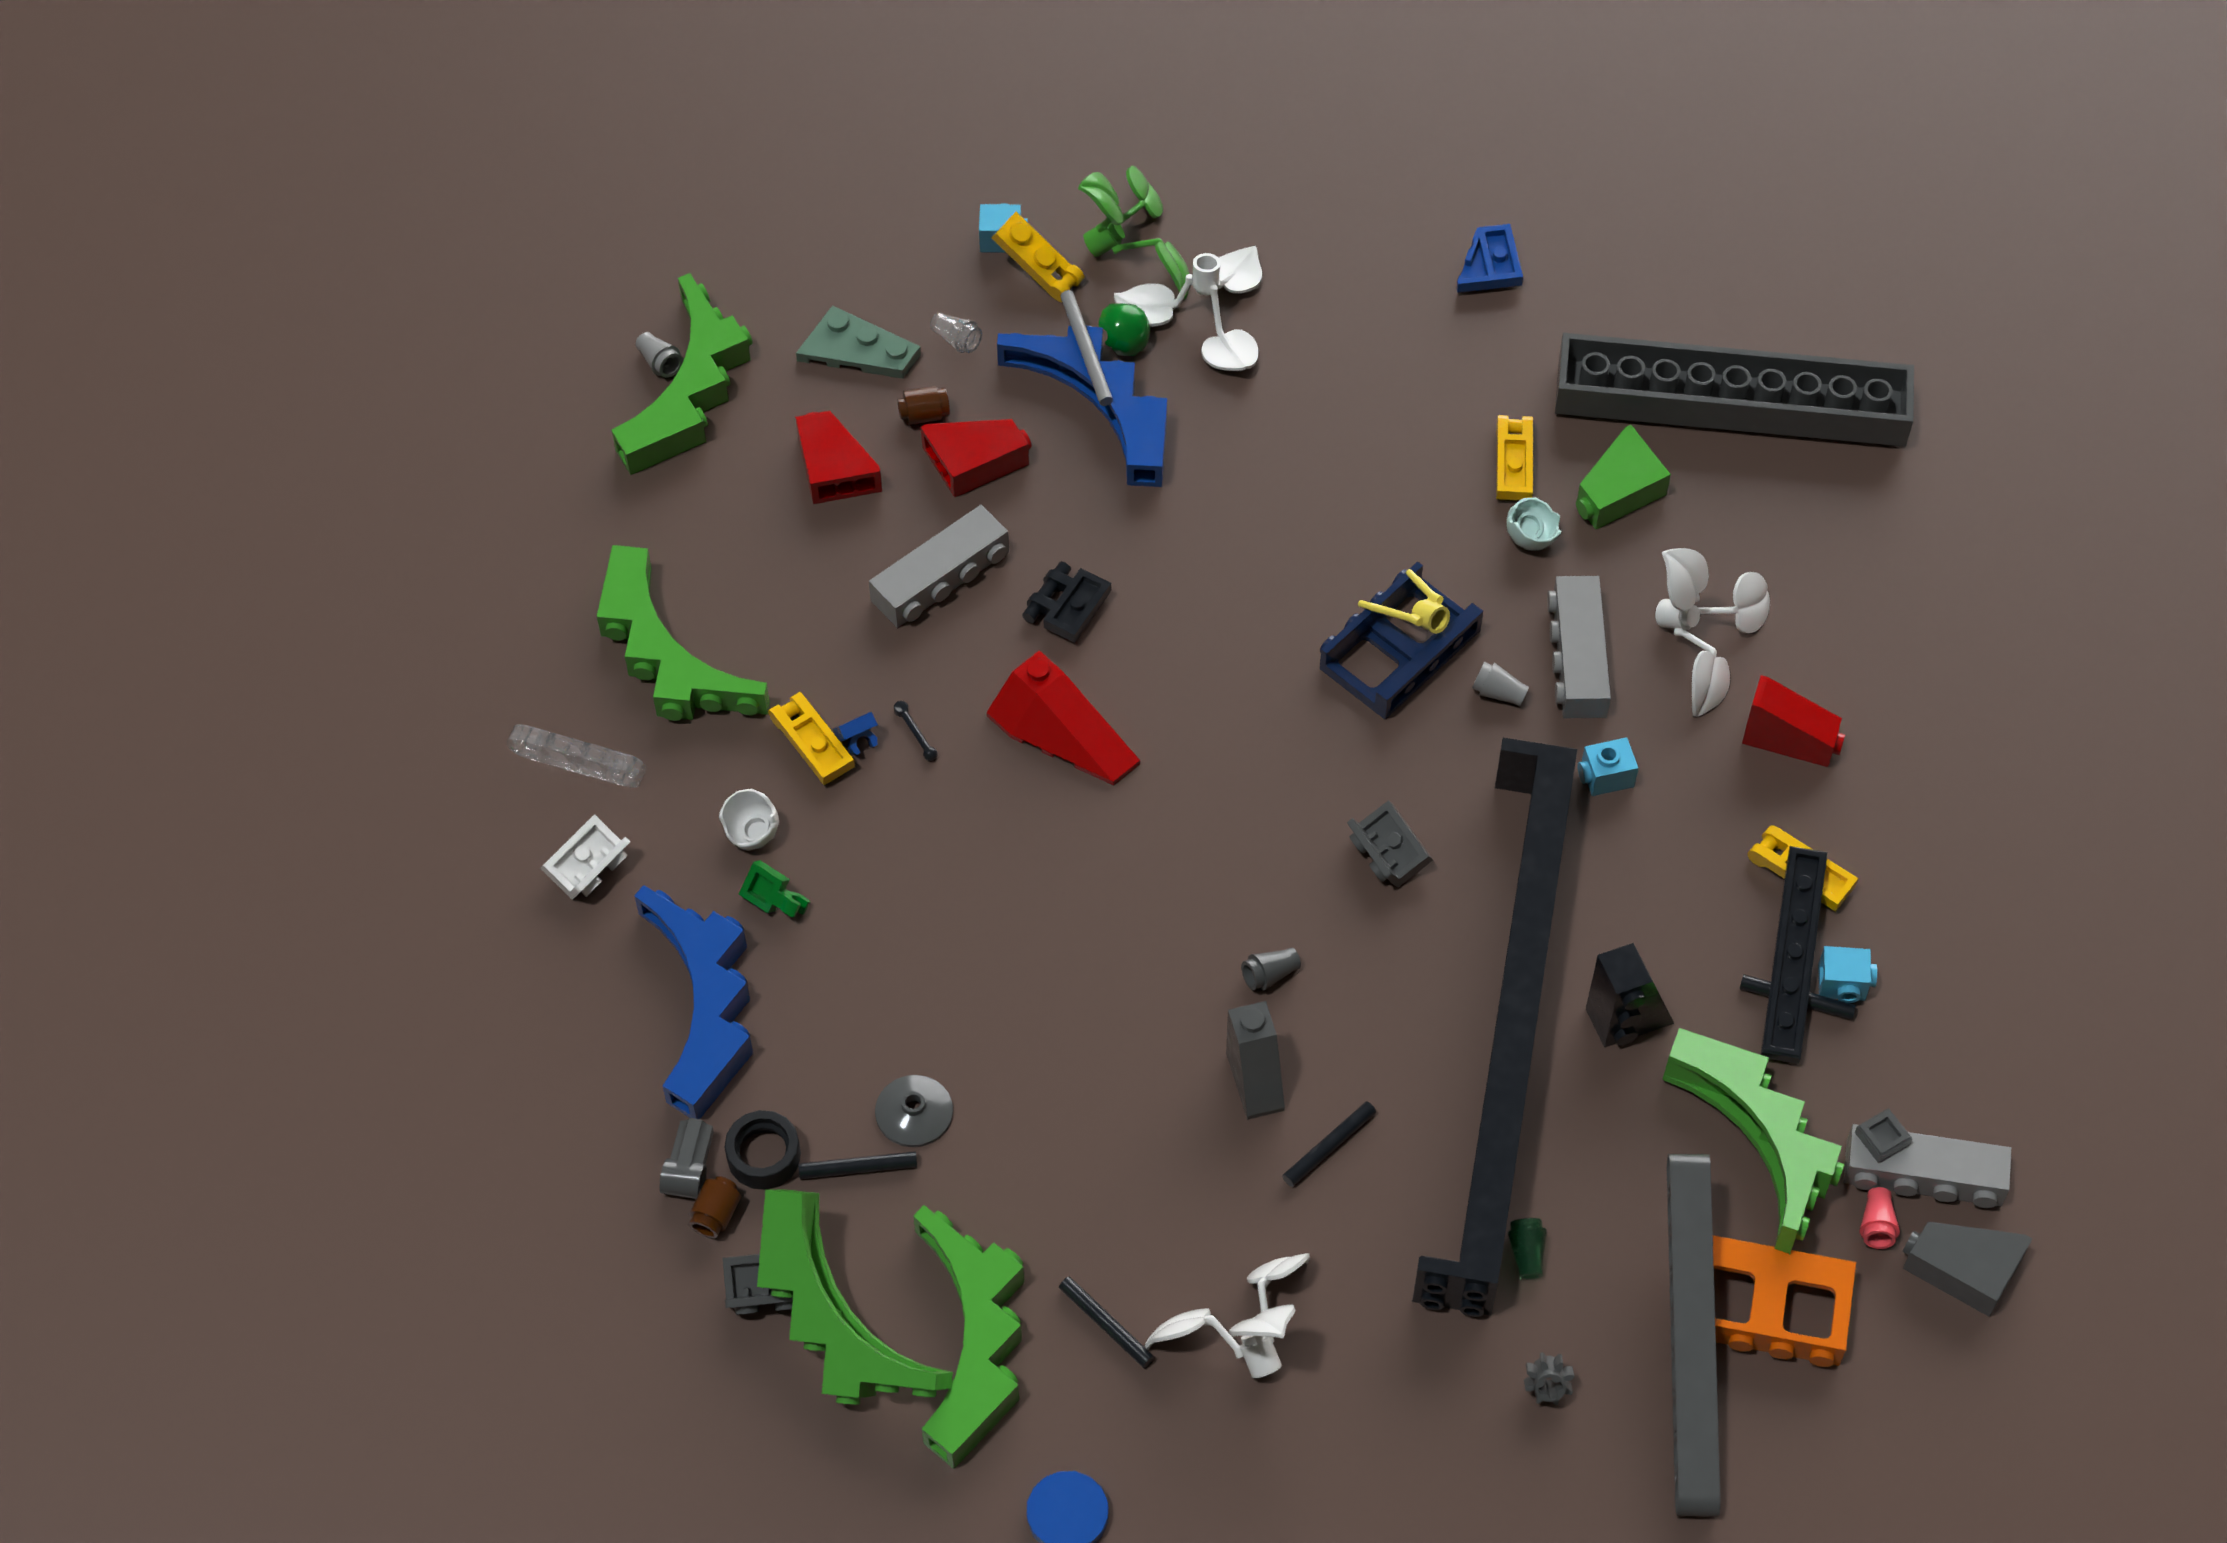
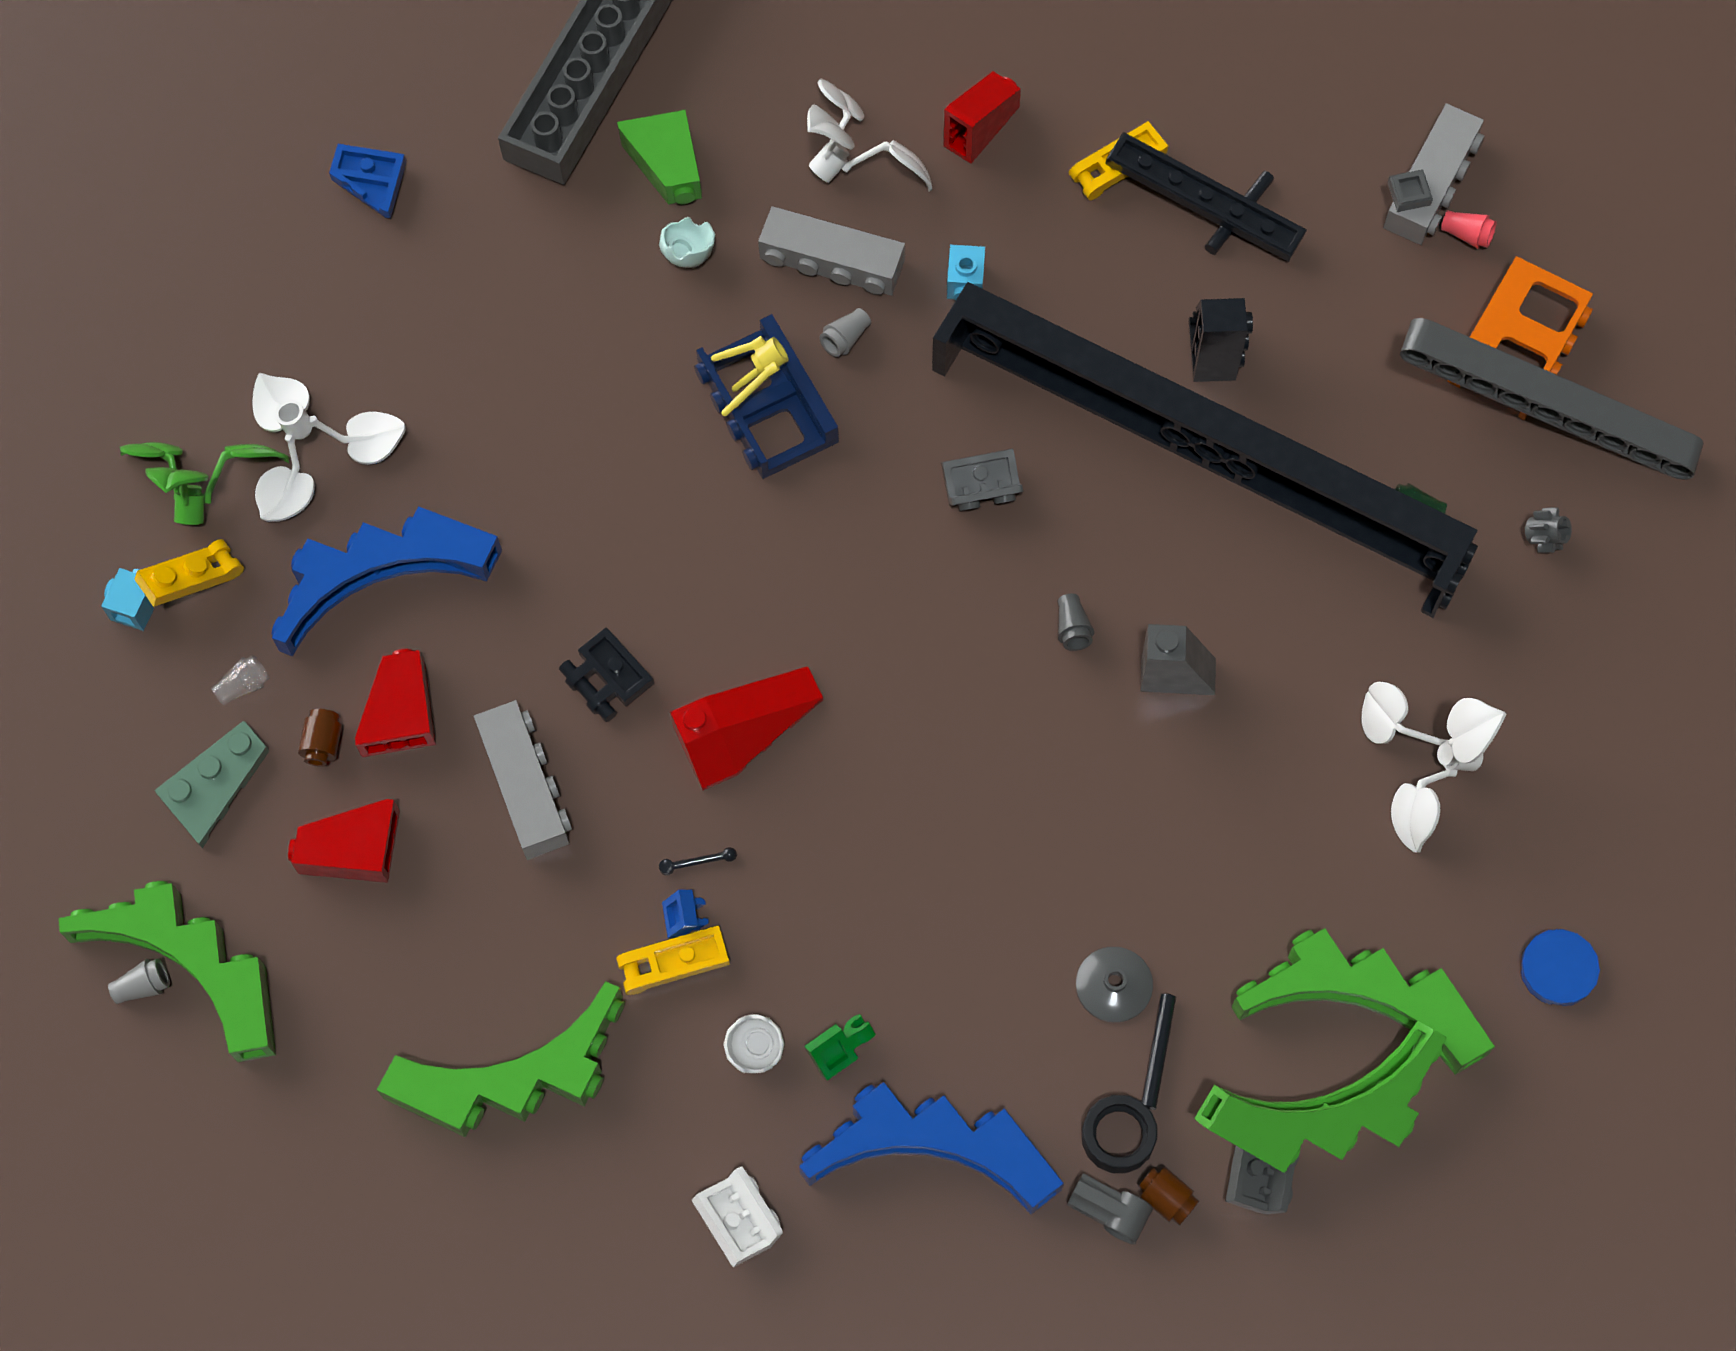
camera: 70 degrees left, 10 degrees up
clear beam [506,724,647,788] -> none
black bar [1059,1276,1155,1368] -> none
light grey bar [1060,290,1113,406] -> none
green hair [1098,303,1150,356] -> none
black bar [1282,1101,1376,1187] -> none
yellow plate [1496,415,1533,500] -> none
arch [1662,1028,1844,1254] -> none
medium azure brick [1818,946,1877,1003] -> none
dark grey slope [1902,1222,2033,1317] -> none

